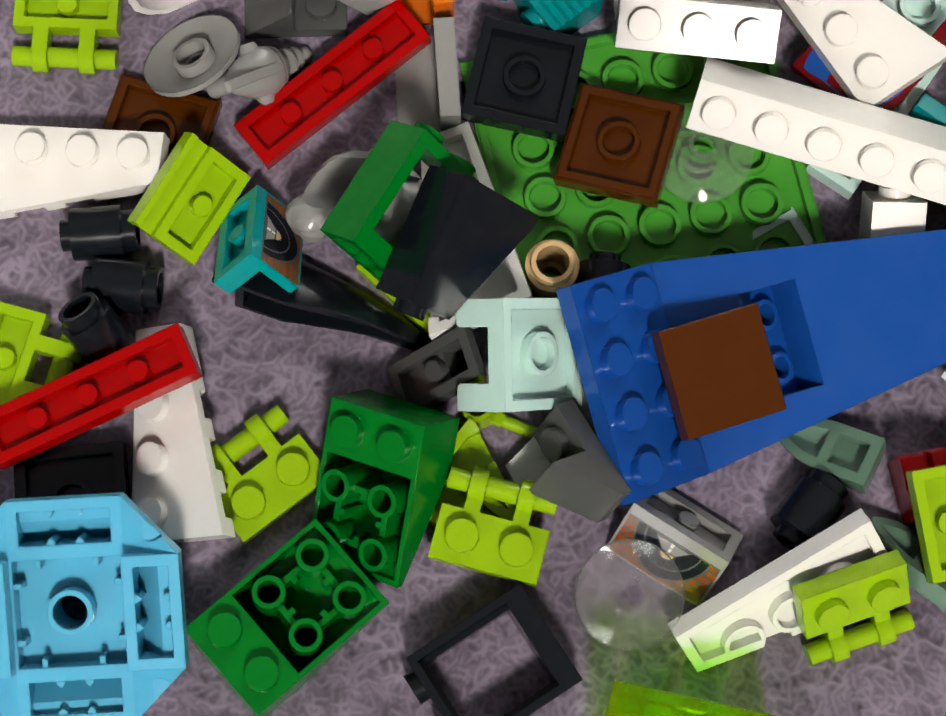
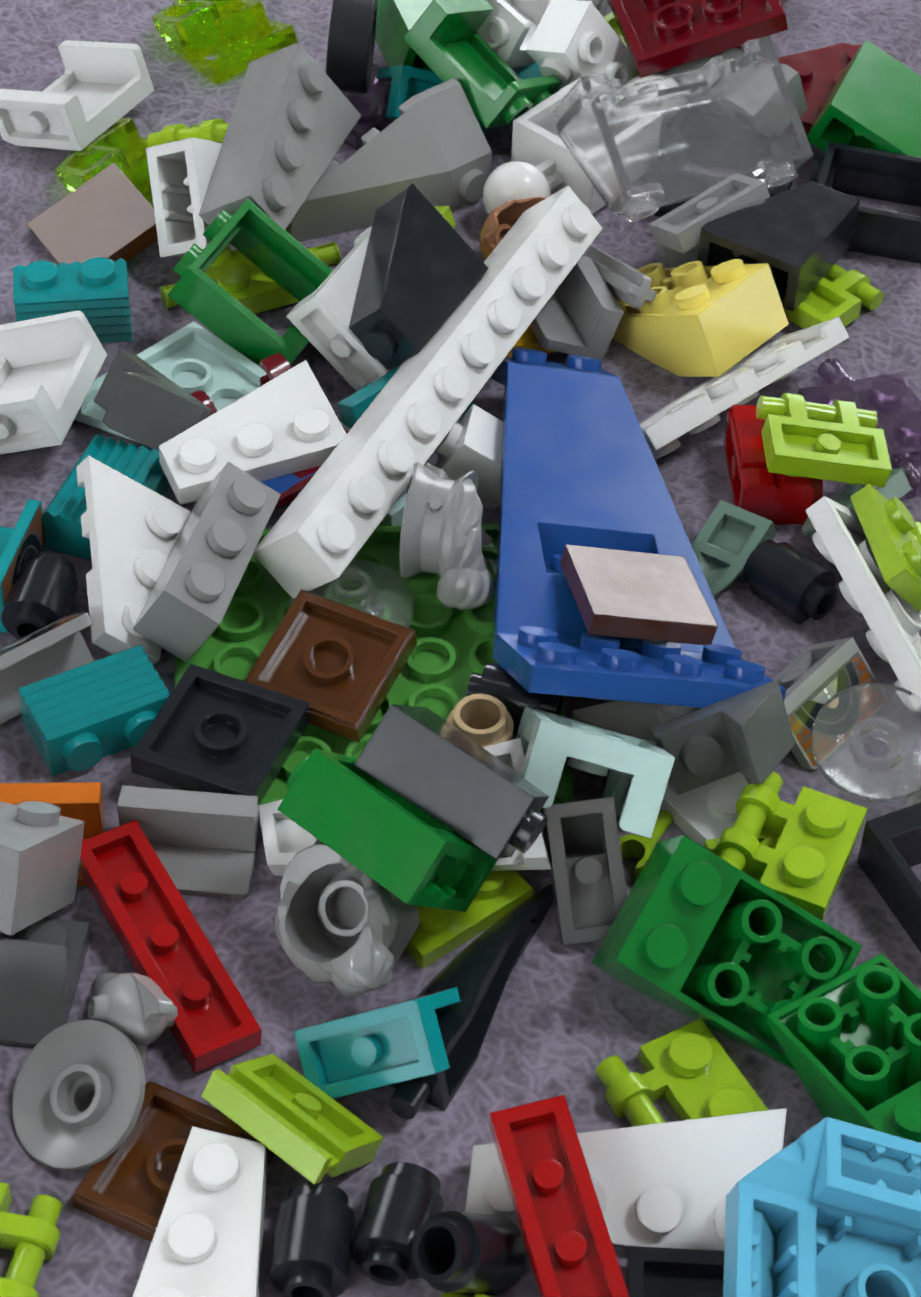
camera: 80 degrees left, 30 degrees down
none -> light grey piece [399,462,495,610]

